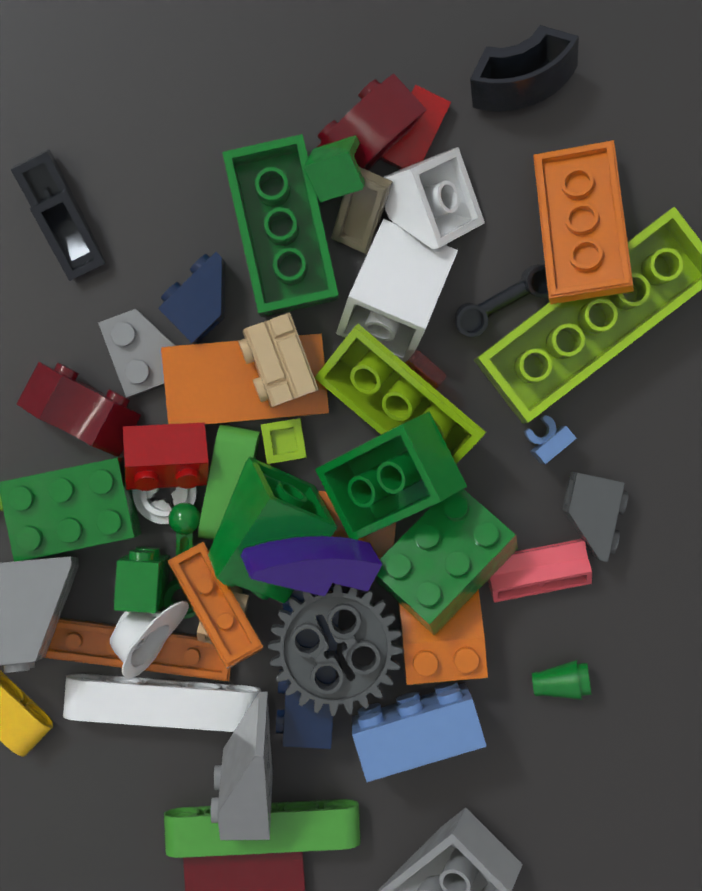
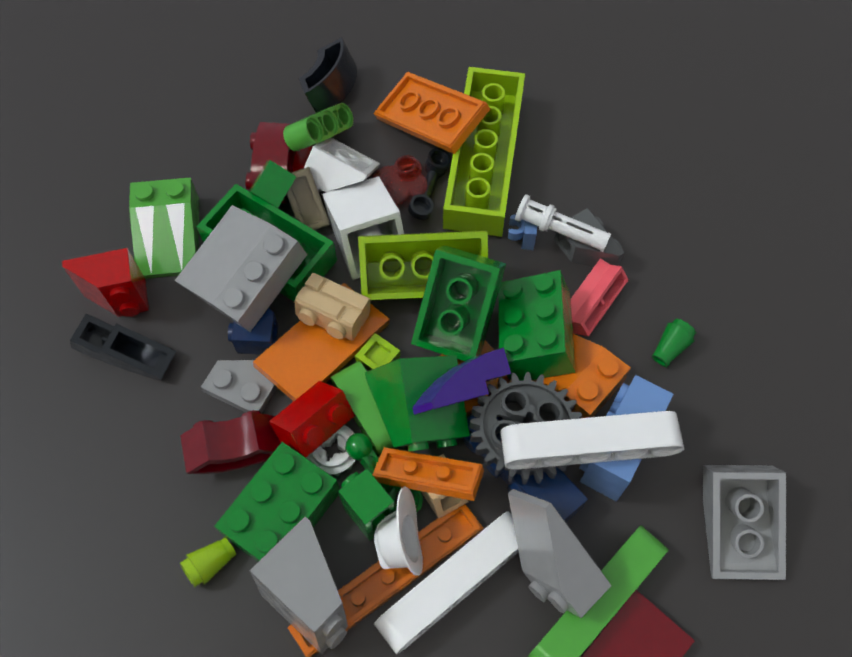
camera: 45 degrees left, 25 degrees down
none -> red slope [62,248,149,317]
none -> bright green slope [129,177,199,279]
none -> light grey slope [175,205,307,332]
none -> bright green beam [283,103,354,151]
none -> clear red plate [371,155,427,205]
none -> white beam [500,411,684,470]
none -> white pin [515,194,611,252]

